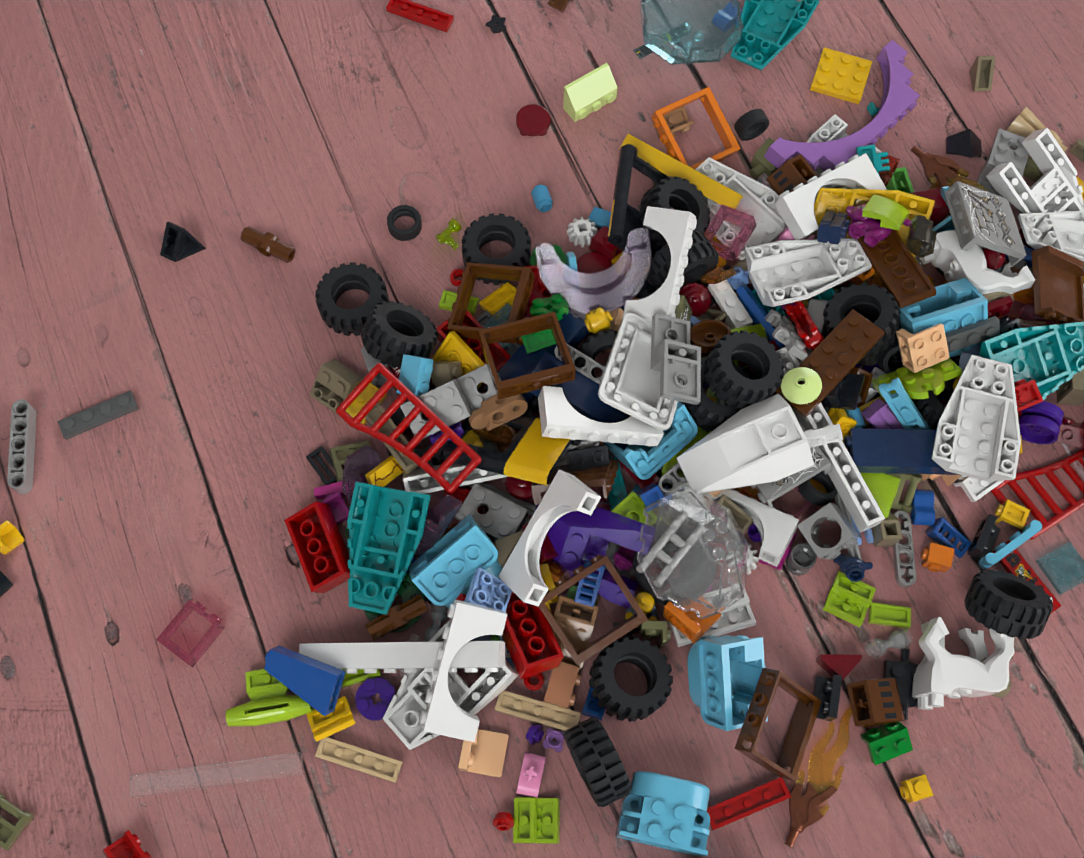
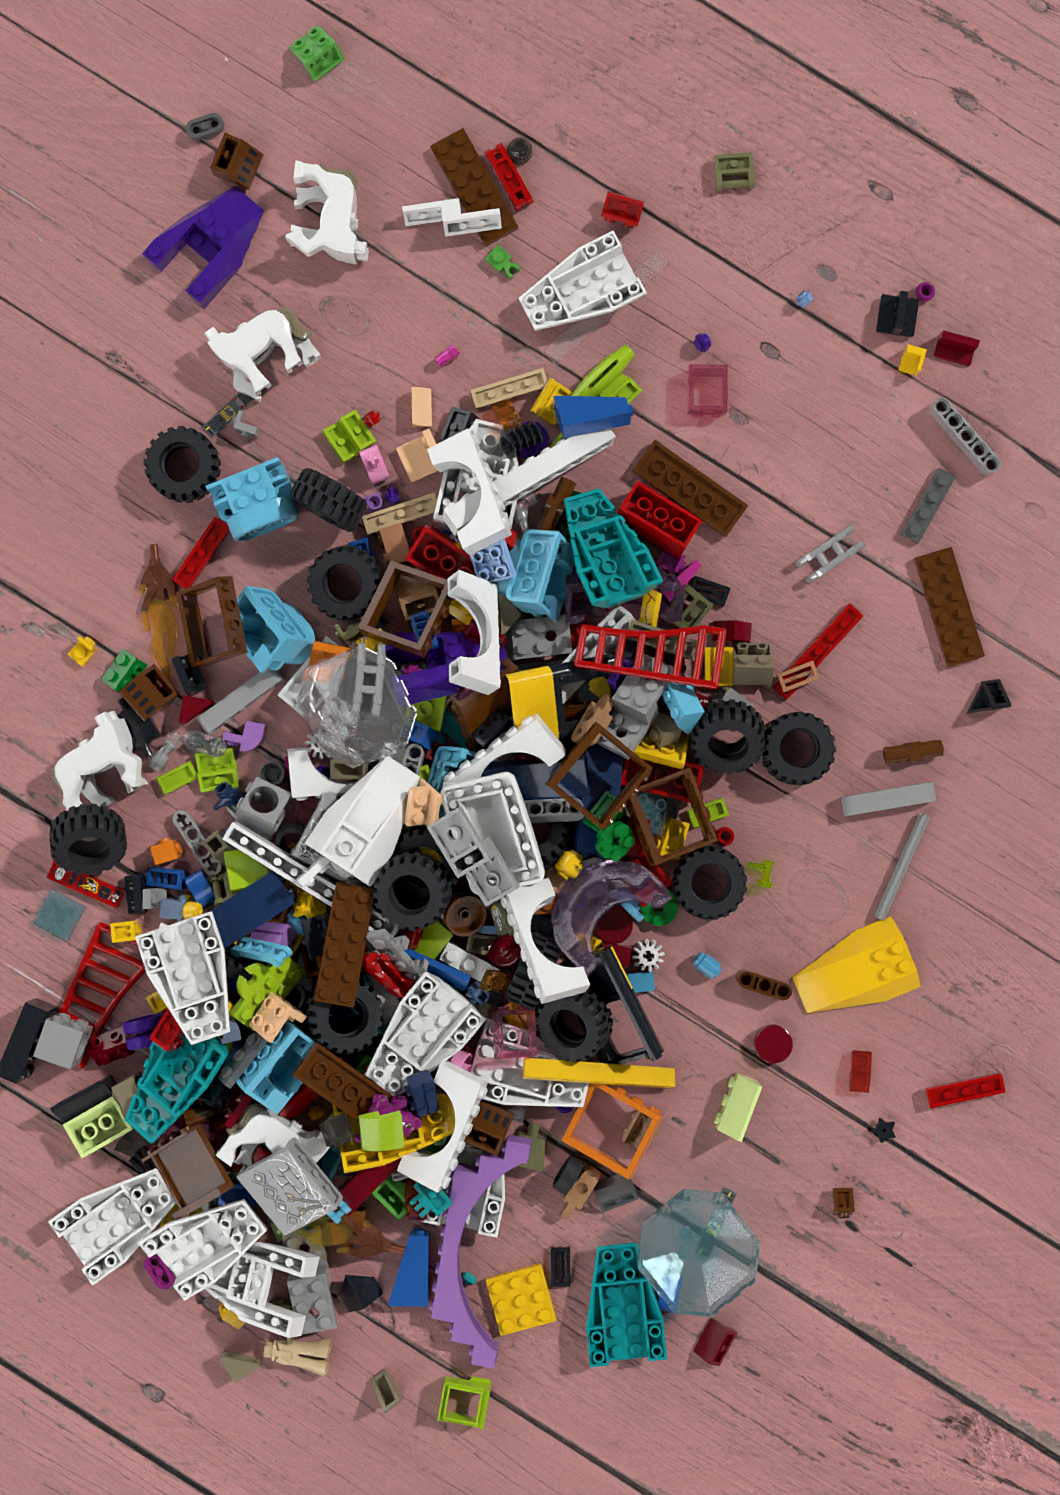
camera: 145 degrees right, 20 degrees up
black tyre [387,205,422,241] -> none
yellowish green dish [781,367,822,404] -> none
medium azure plate [978,520,1042,569] -> none
none -> light grey bracket [143,888,167,909]
none -> sand blue piece [159,894,204,922]
none -> clear piece [183,730,226,758]
none -> light grey beam [197,668,284,735]
none -> medium lavender brick [222,721,268,752]
none -> blue slope [389,1228,430,1307]
none -> light nougat bracket [404,779,442,826]
none -> light nougat slope [411,387,432,427]
none -> dark pink pin [434,345,459,368]
none -> lime piece [437,1376,491,1430]
none -> black bracket [439,406,479,443]
none -> clear orange slope [491,400,523,431]
none -> black piece [499,421,543,455]
none -> white wedge [519,230,647,331]
none -> black tile [551,1246,570,1287]
none -> medium nougat piece [560,1166,601,1220]
none -> dark grey panel [594,1174,638,1213]
none -> reddish brown plate [632,440,749,538]
none -> dark purple plate [694,333,711,352]
none -> dark red slope [712,620,752,642]
none -> reddish brown beam [736,969,792,1000]
none -> red tile [772,603,863,700]
none -> nougat tile [776,661,820,692]
none -> yellow wedge [792,916,921,1013]
none -> light grey piece [795,524,866,584]
none -> medium blue plate [796,290,814,308]
none -> light grey beam [841,782,937,816]
none -> clear red slope [849,1050,872,1093]
none -> light grey axle [874,813,930,920]
none -> reddish brown plate [914,547,985,668]

